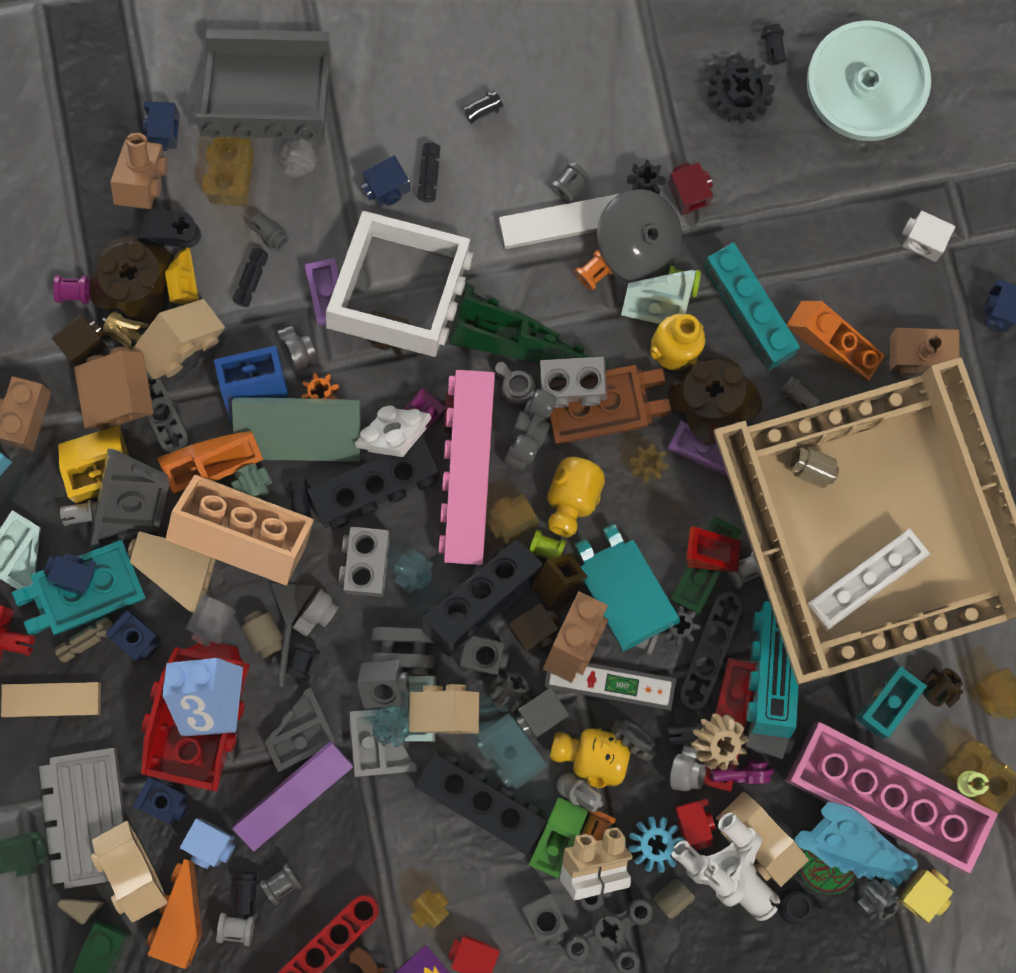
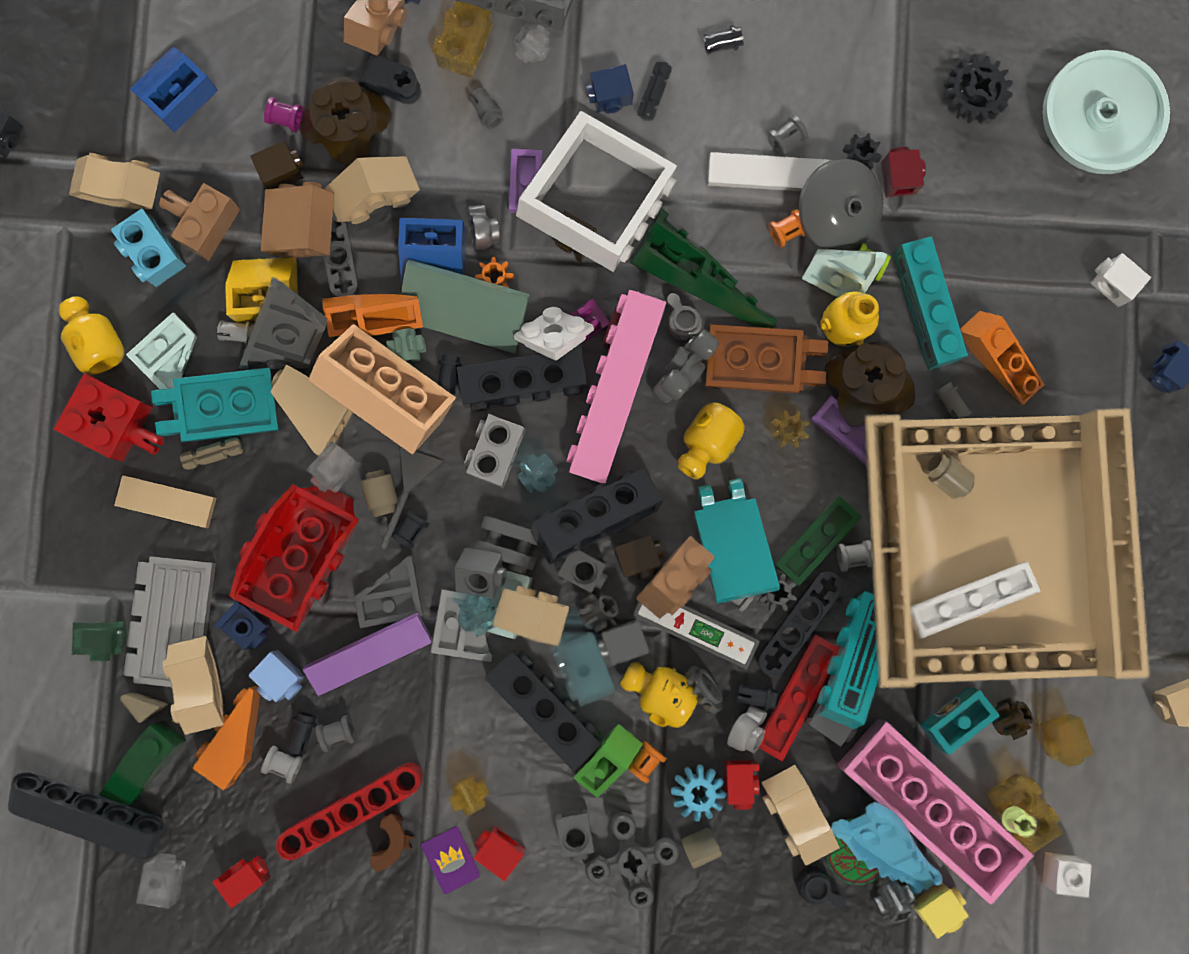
camera: 10 degrees right, 5 degrees up
dark blue brick [44,554,97,597] -> none
pearl gold piece [102,312,150,351] -> none
dark blue brick [105,610,161,662] -> none
light blue slope [163,658,243,736] -> none
yellow tile [165,248,199,304] -> none
black axle [233,247,268,308] -> none
light grey piece [292,588,339,637] -> none
clear yellow brick [488,494,539,543] -> none
lime bush [529,530,567,560] -> none
dark brown brick [532,553,588,609] -> none
light grey brick [540,357,607,408] -> none
light grey axle [557,772,603,812] -> none
tan hips [560,827,633,900] -> none
white wheel [671,813,780,921] -> none
red slope [687,527,741,572] -> none
tan gear [691,714,749,770] -> none
magenta plate [709,759,774,784] -> none
black pin [760,24,787,65] -> none
medium nougat brick [890,328,960,377] -> none

